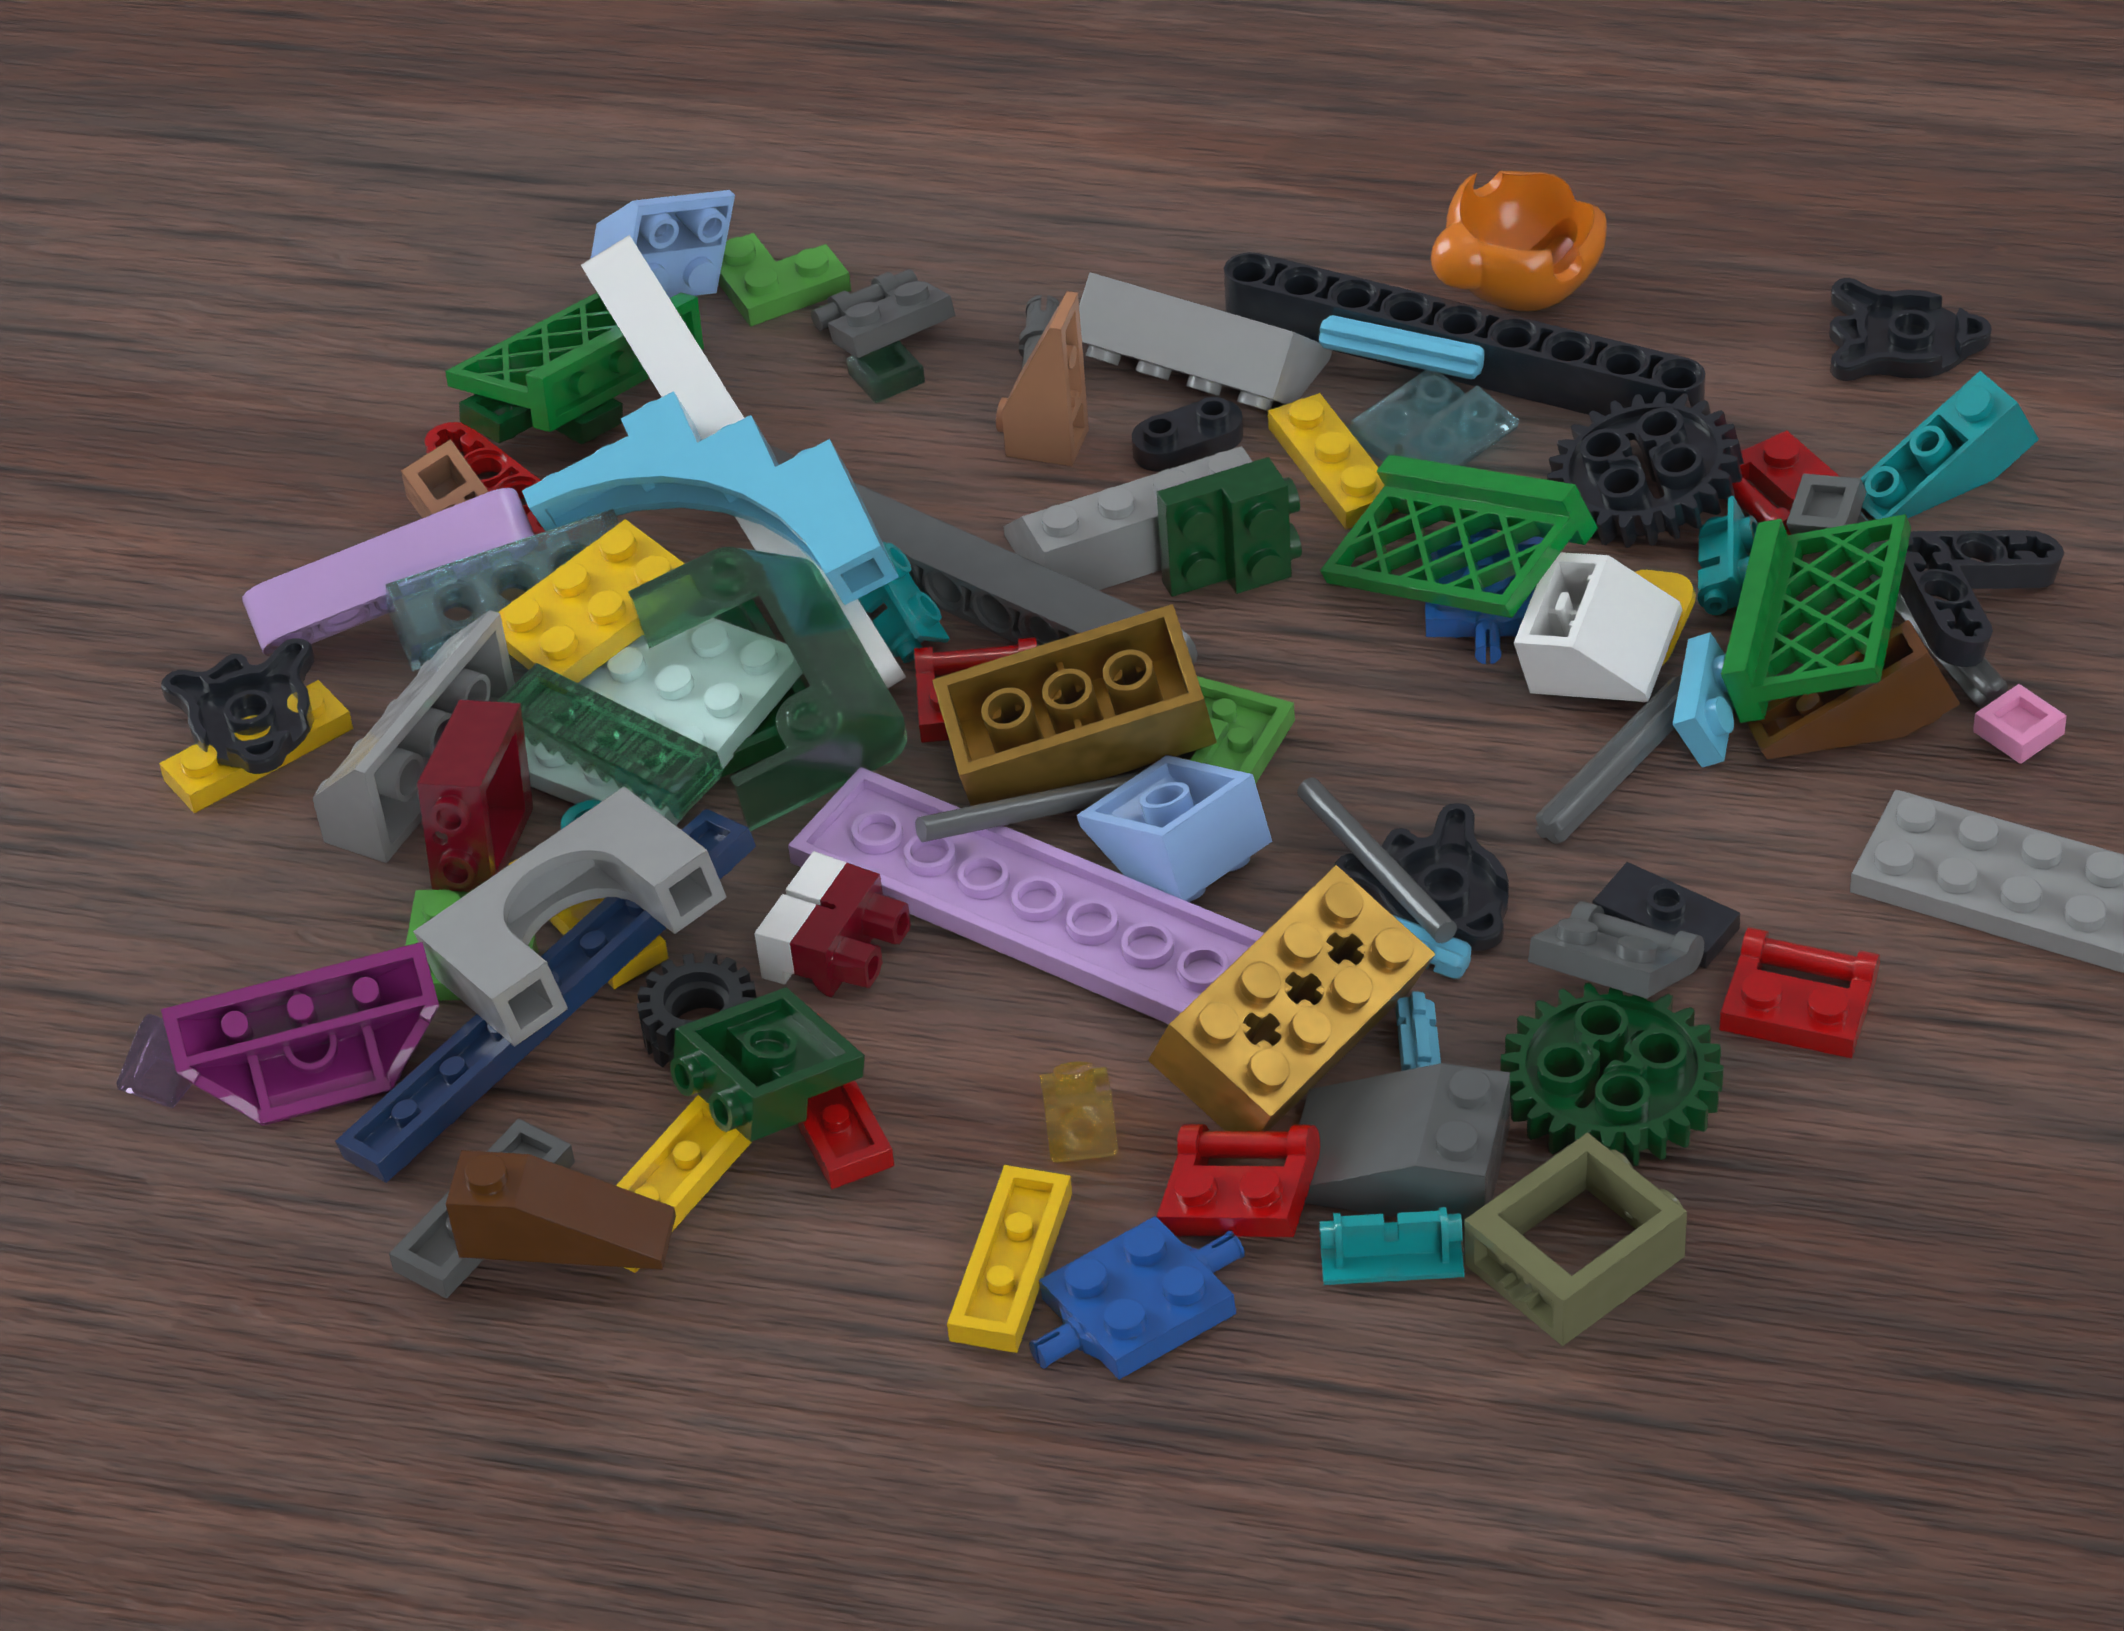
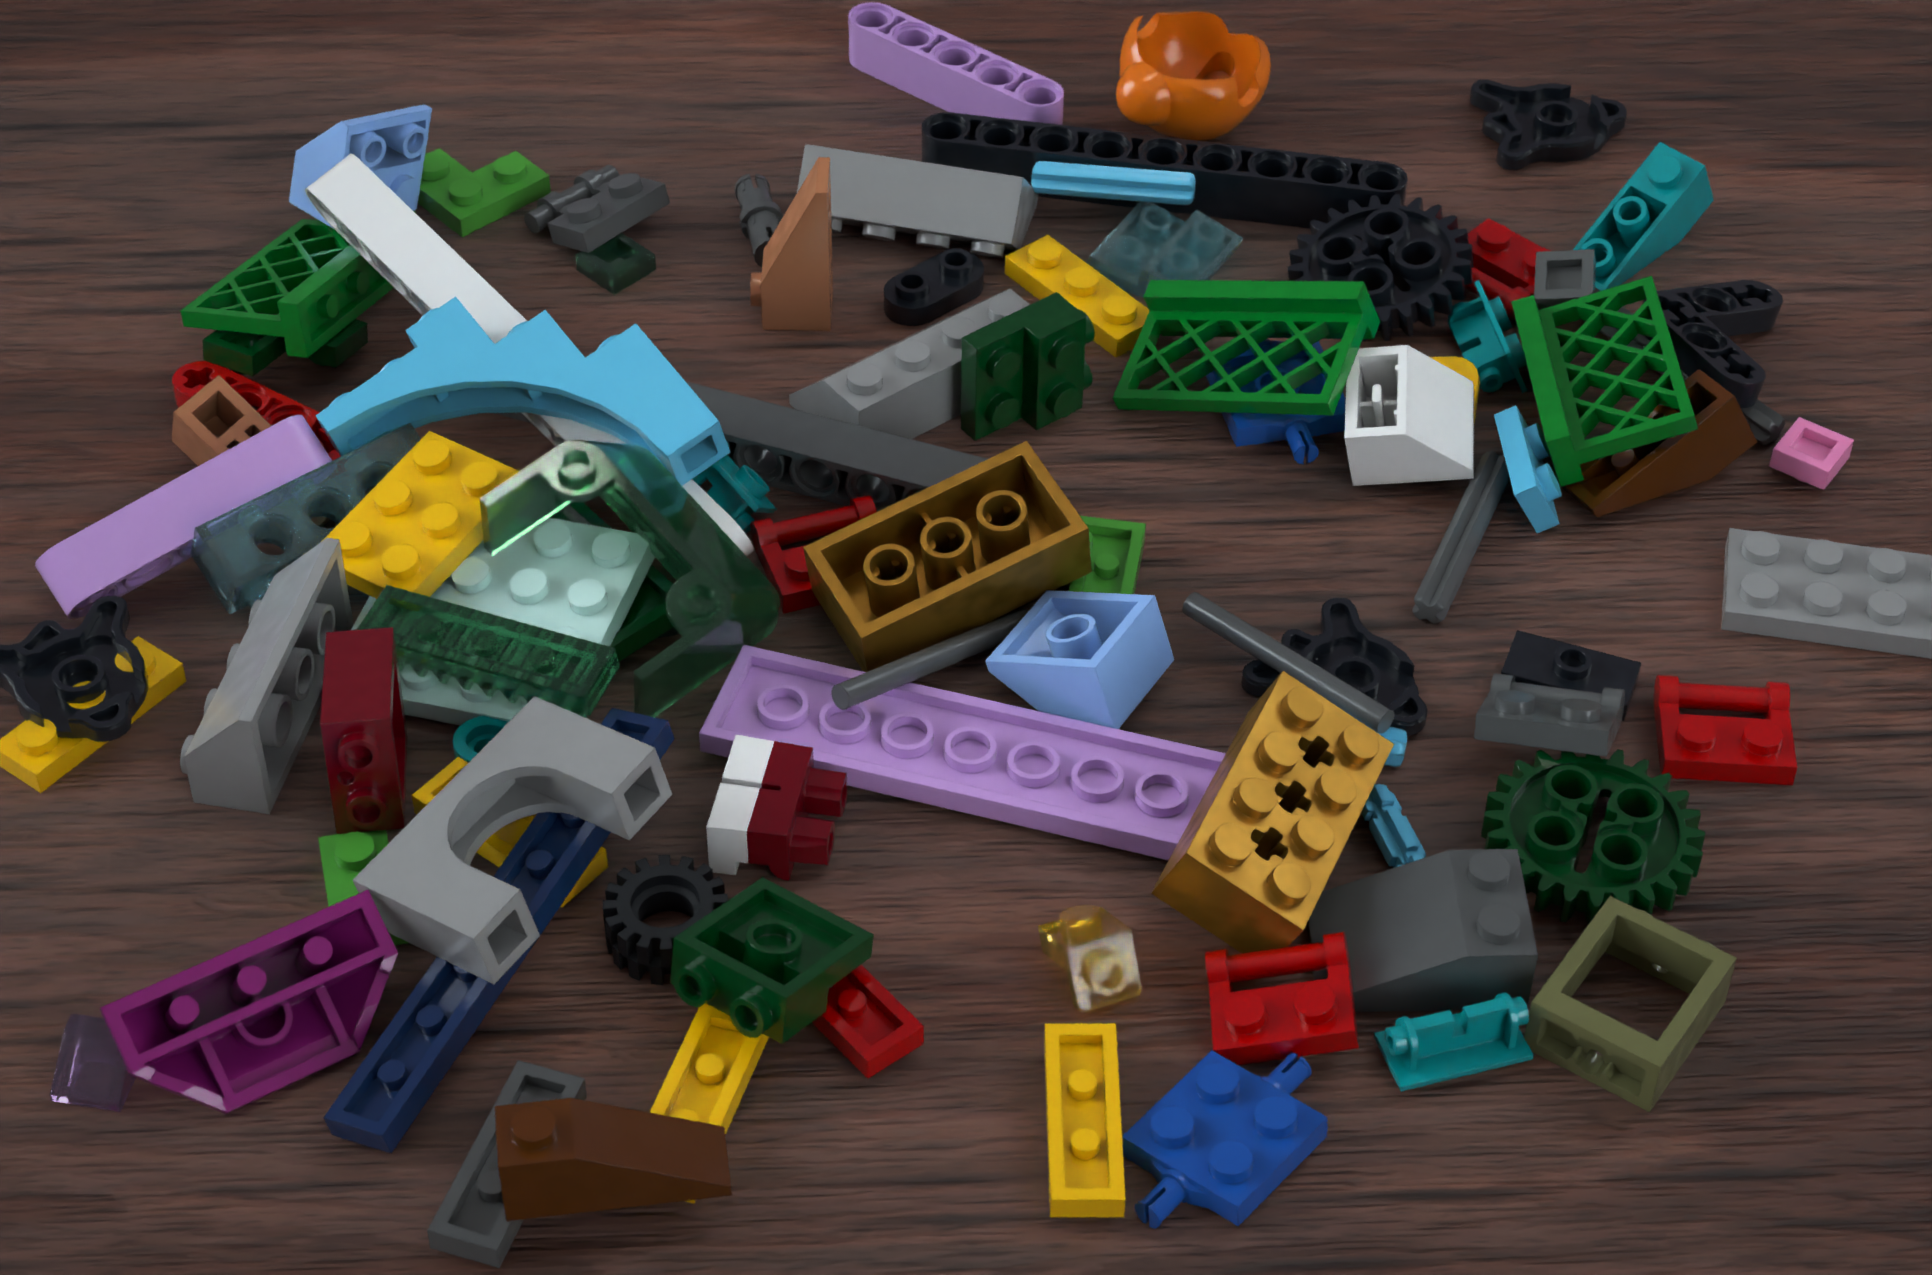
camera: 20 degrees left, 0 degrees up
none -> lavender beam [848,2,1064,125]

